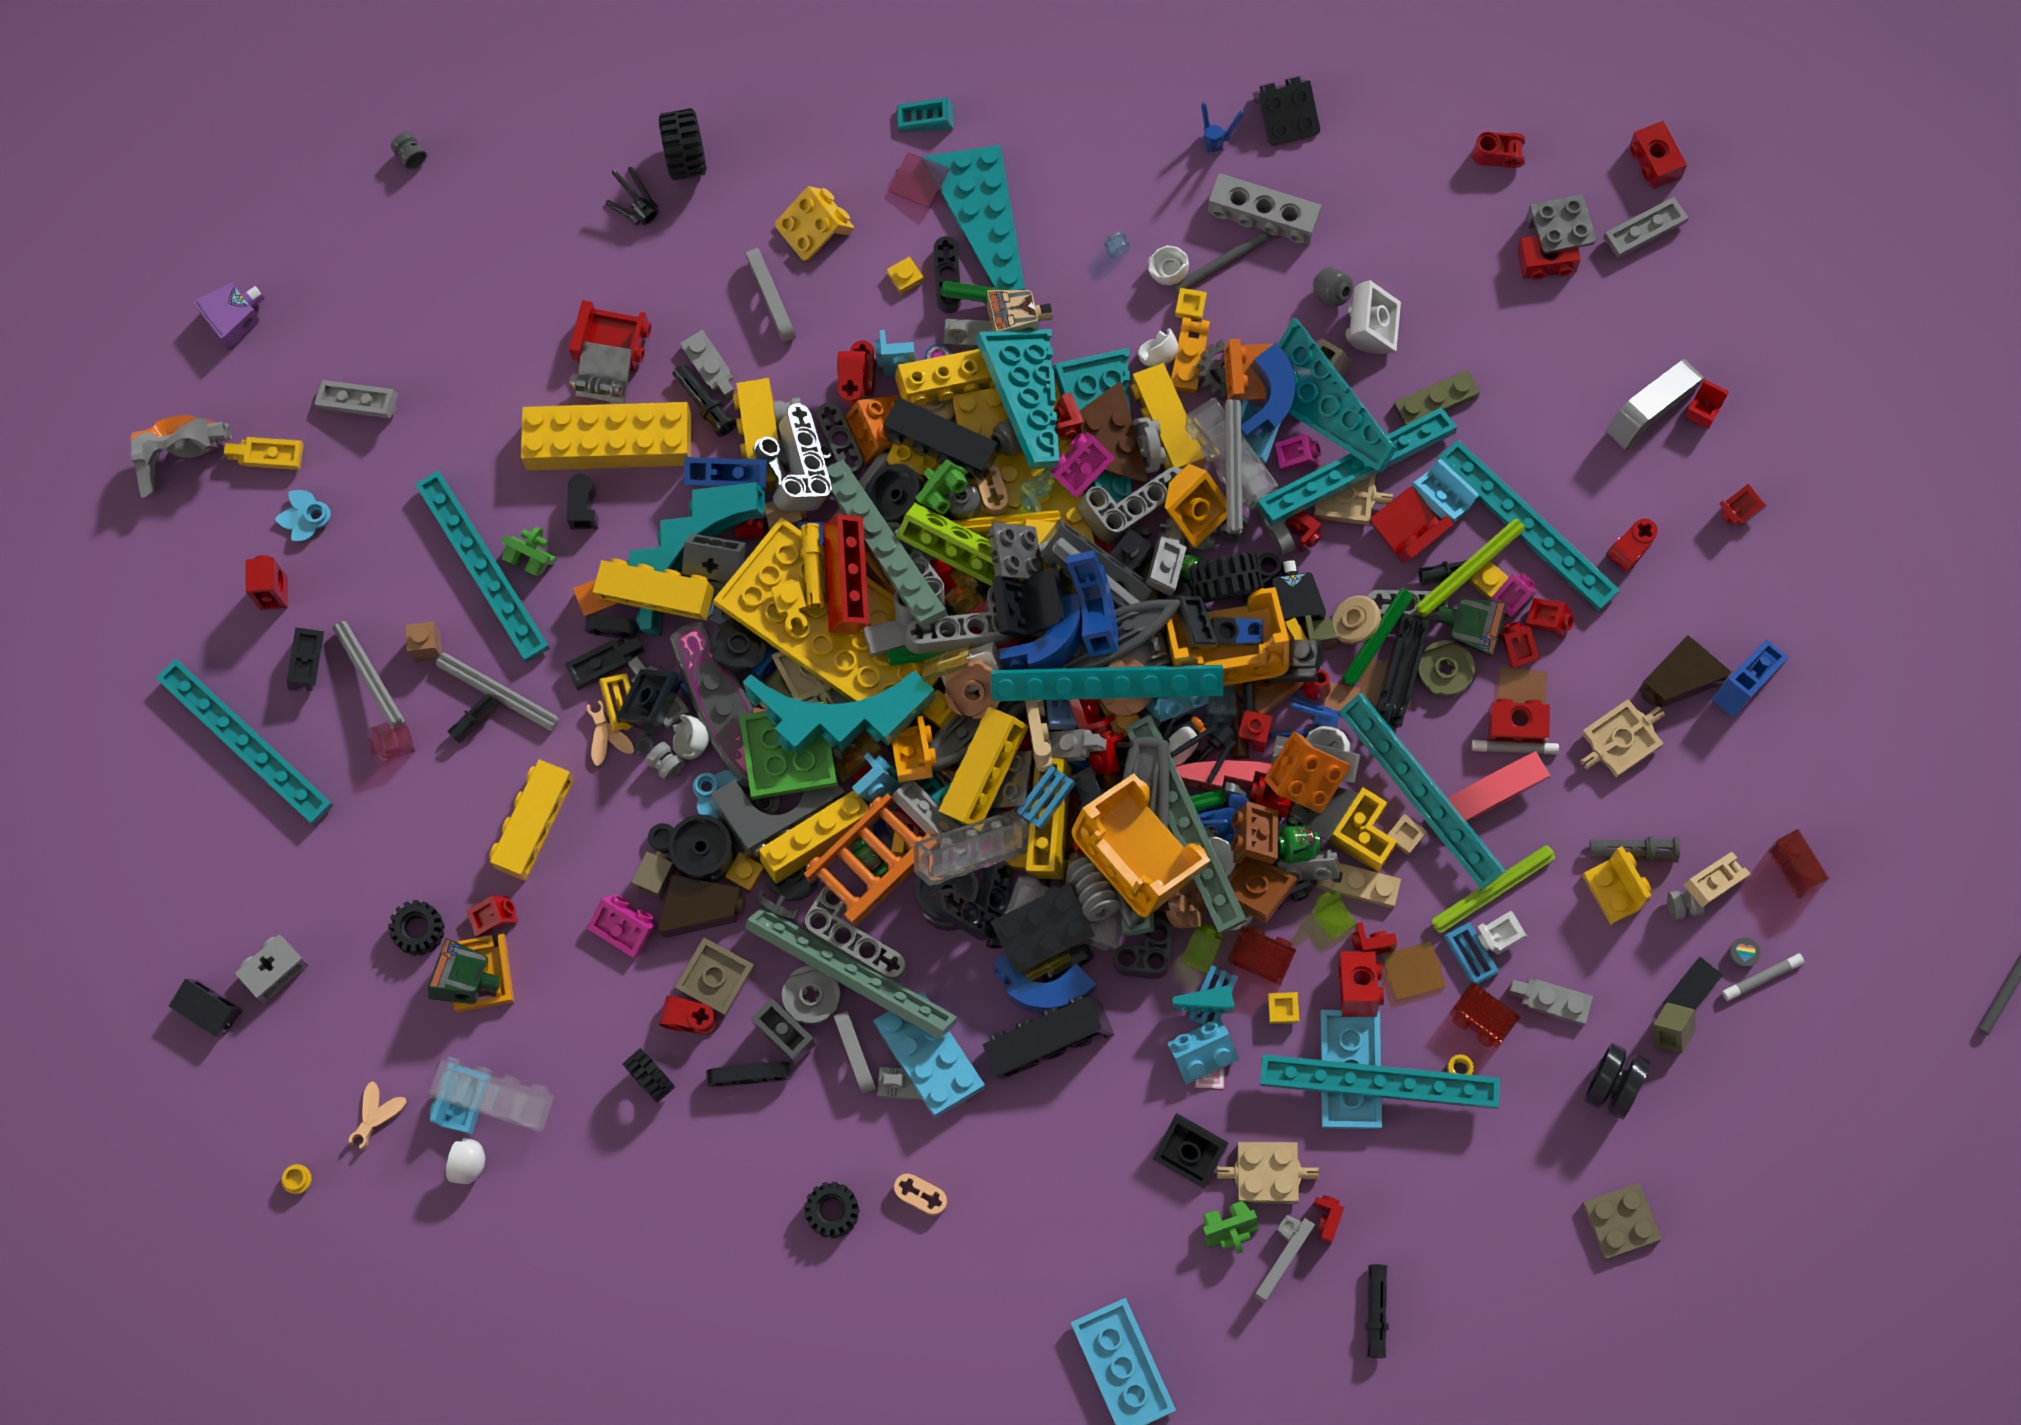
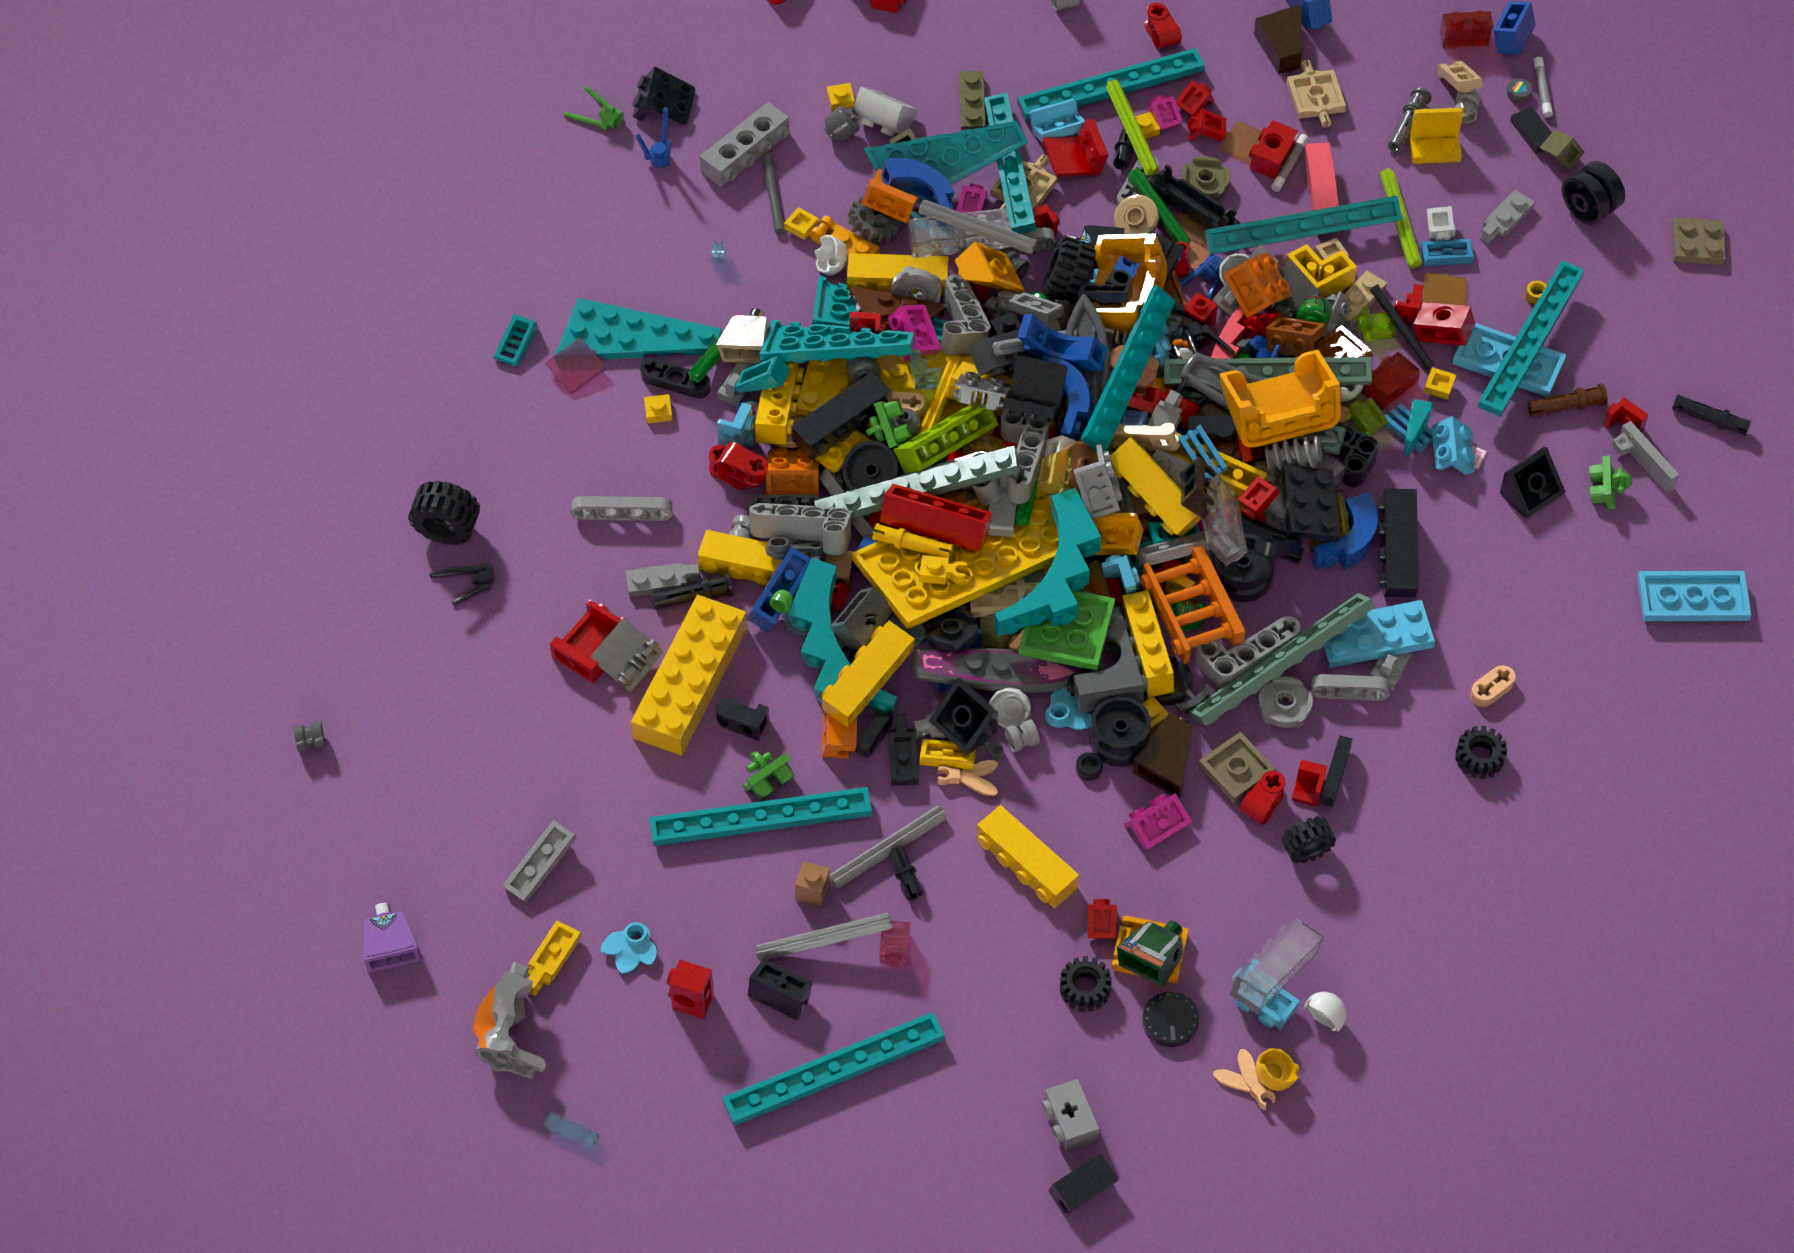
camera: 70 degrees left, 15 degrees down
yellow plate [281,1164,312,1194] -> none
dark tan brick [632,851,676,900] -> none
dark grey brick [751,998,816,1066] -> none
yellow bracket [775,186,855,261] -> none
white hair [1148,245,1189,286] -> none
tan plate [1217,1142,1319,1204] -> none
torso [1436,598,1507,656] -> none
clear red brick [1449,982,1521,1049] -> none
none -> clear light blue axle [544,1112,599,1149]
none -> bright green plant [563,86,624,131]
none -> teal slope [735,356,790,393]
none -> bright green hinge [770,590,793,613]
none -> yellow plate [827,83,855,111]
none -> light grey bracket [1073,444,1123,519]
none -> black tile [1142,992,1199,1047]
none -> black hinge [1181,456,1215,519]
none -> red bracket [1238,476,1280,524]
none -> yellow hair [1255,1048,1299,1091]
none -> red panel [1291,759,1328,807]
none -> black bar [1370,285,1434,370]
none -> blue brick [1493,1,1536,55]
none -> reddish brown pin [1527,383,1608,417]

